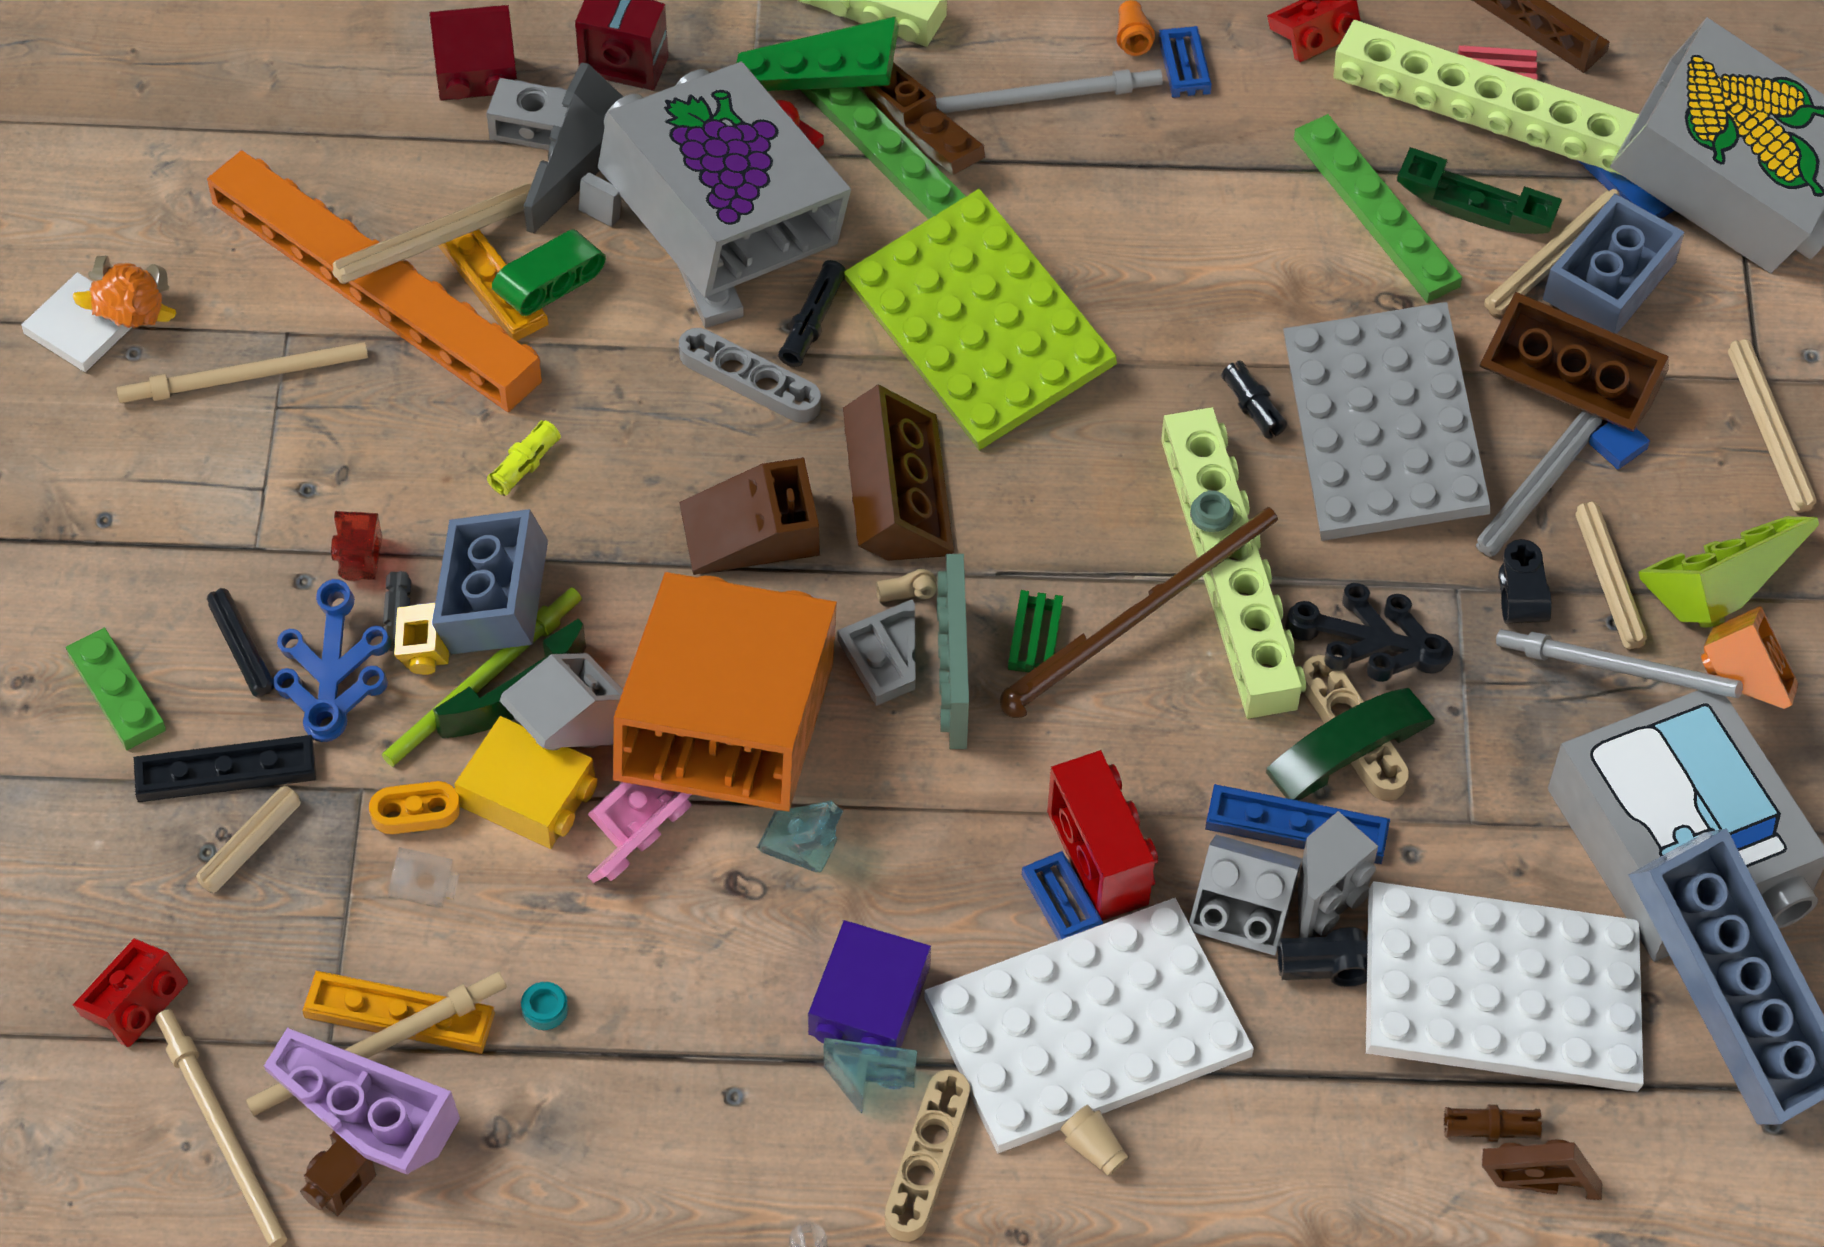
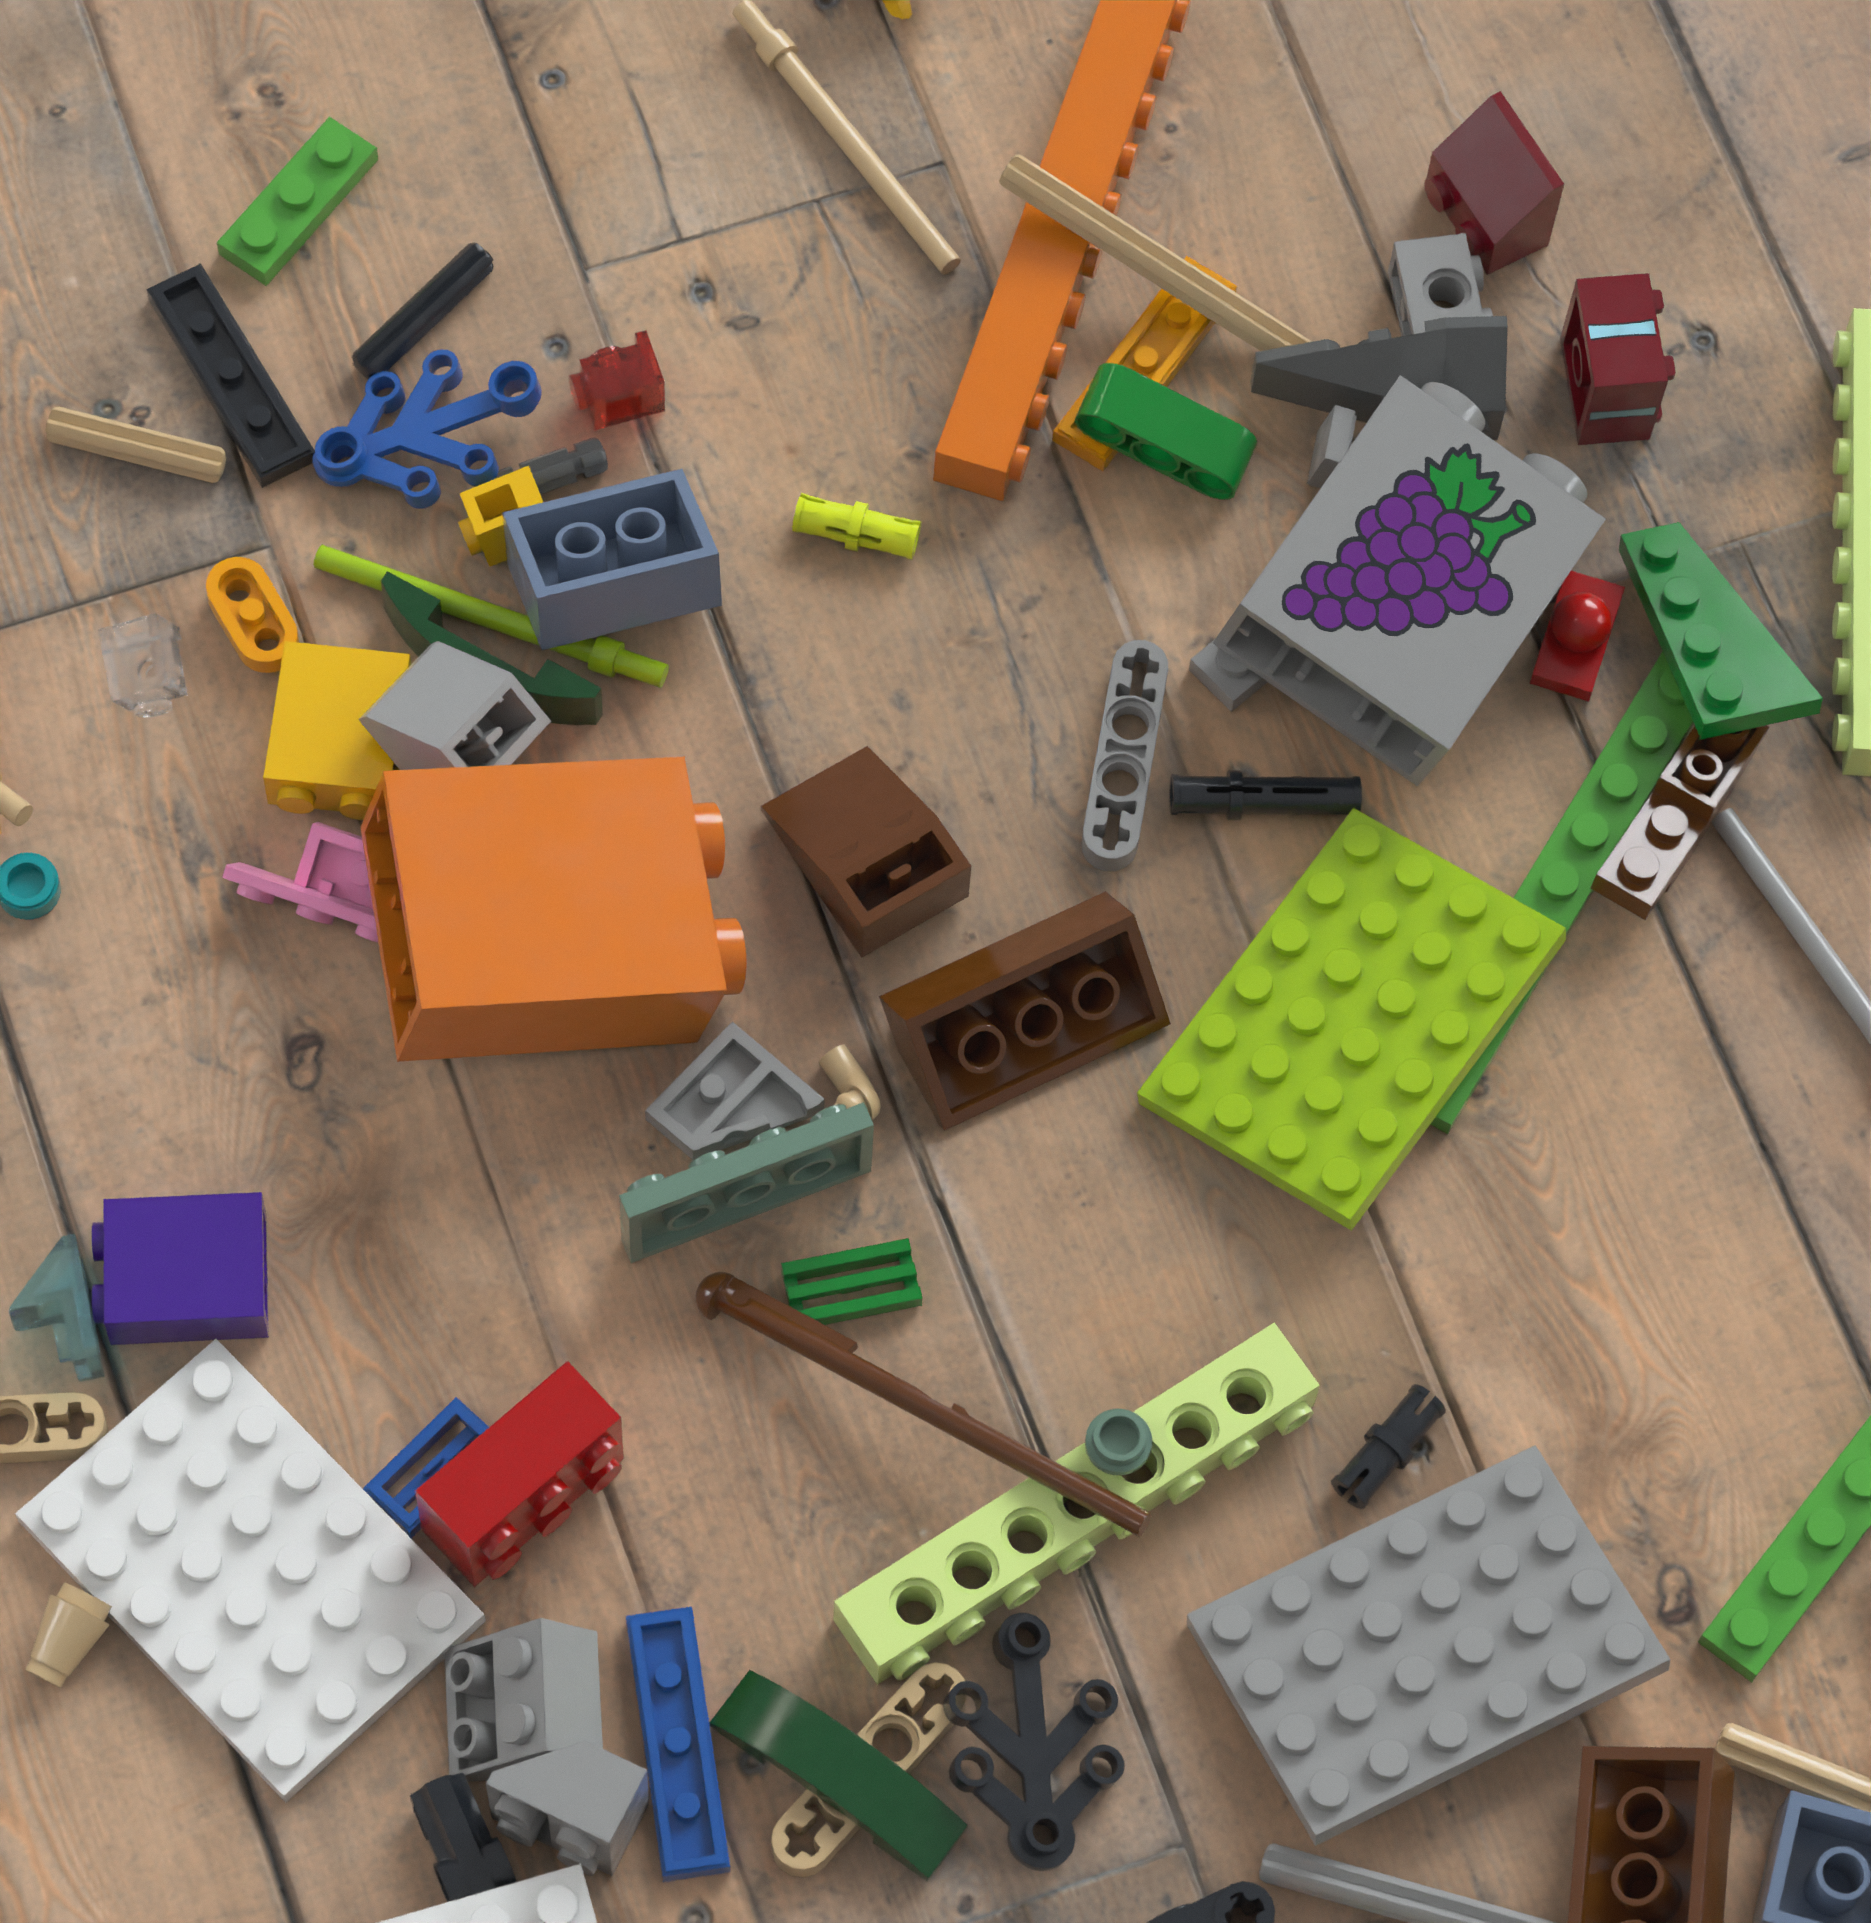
camera: 65 degrees right, 10 degrees up
clear light blue slope [757,801,843,872] -> none

